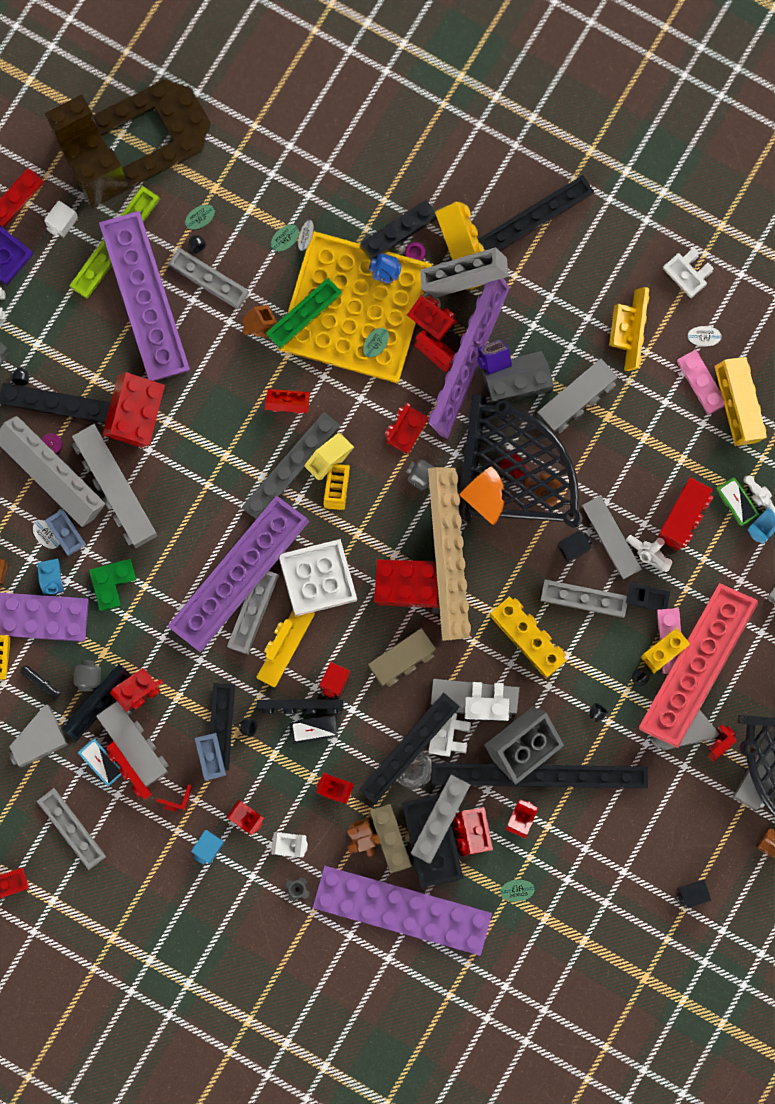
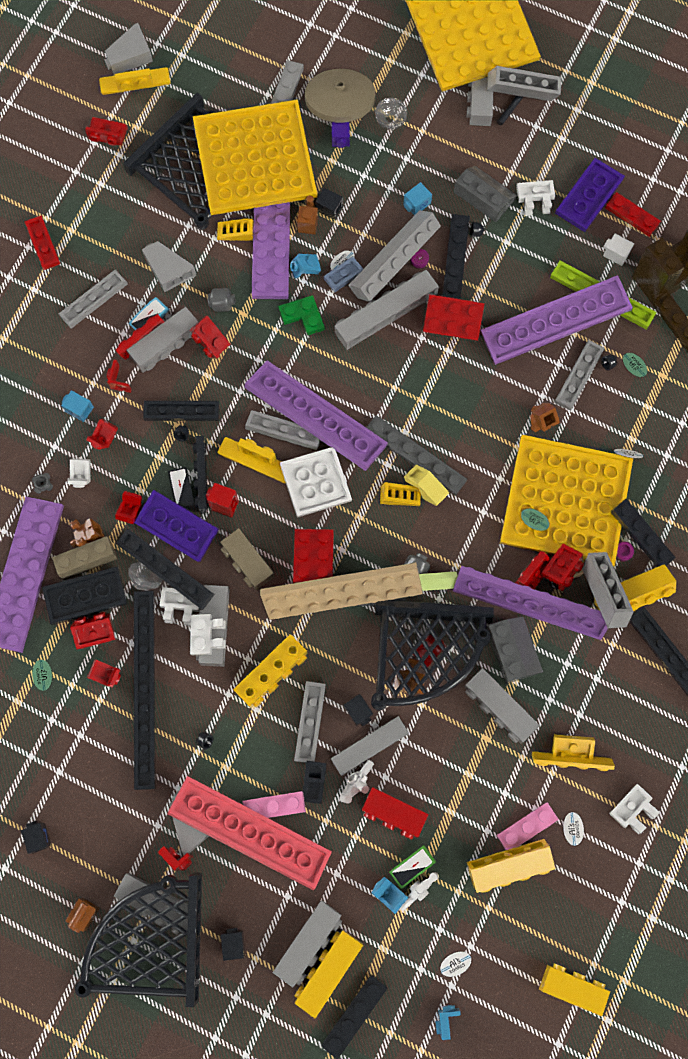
camera: 90 degrees right, 5 degrees down
black piece [20,665,61,700] -> none
black plate [62,664,132,742] -> none
sand blue plate [195,733,226,781] -> none
red bracket [265,389,310,413] -> none
green plate [266,278,342,350] -> none
clear green sticker [271,225,299,251] -> none
blue head [369,253,401,284] -> none
red bracket [385,403,429,455] -> none
light grey brick [411,775,470,864] -> none
orange brick [459,466,505,525] -> none
dark purple brick [477,339,512,375] -> none
dark grey slope [484,706,564,784] -> none
black hinge [631,669,649,686] -> none
yellow bracket [641,628,690,674] -> none
none -> dark purple plate [134,490,219,562]
none -> yellowish green tile [419,572,458,591]

